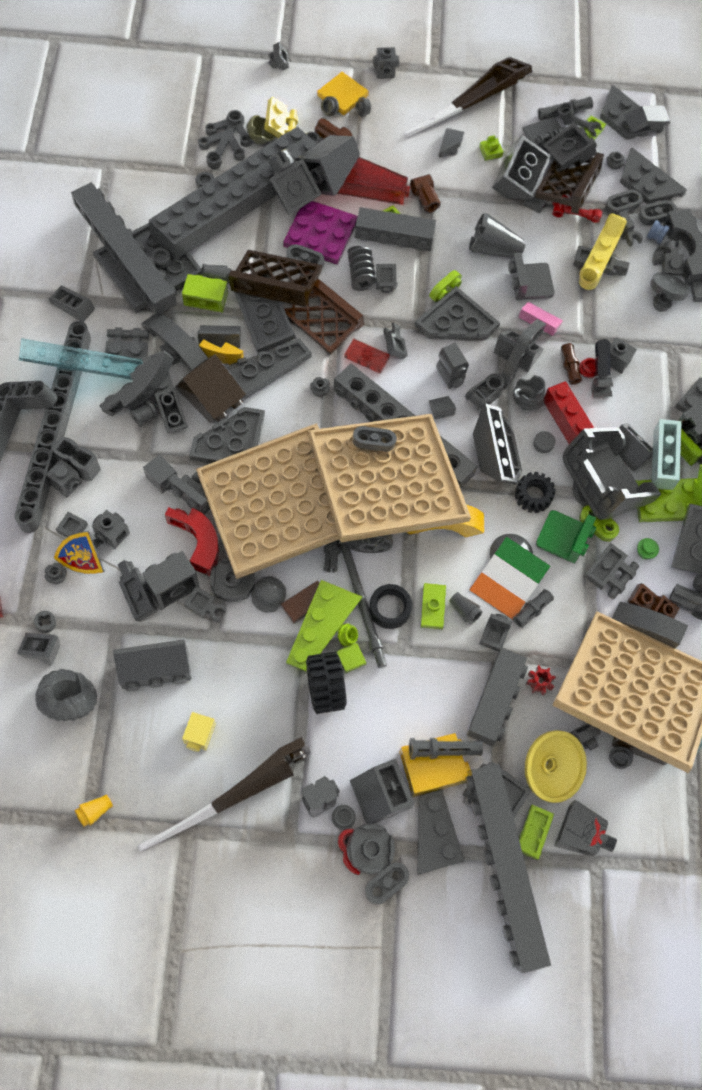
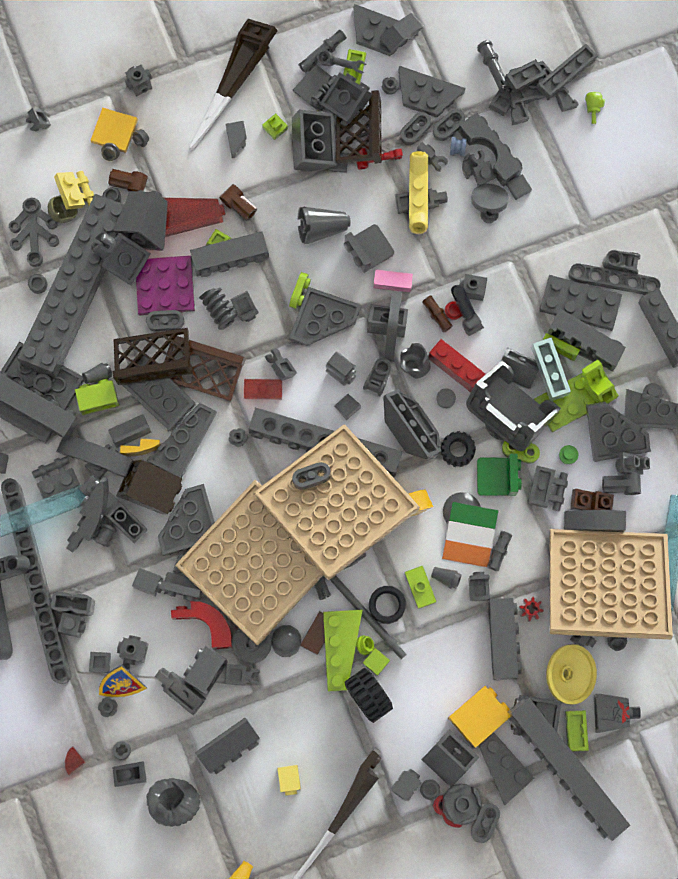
camera: 20 degrees left, 10 degrees up
dark grey pin [409,738,483,760] -> none

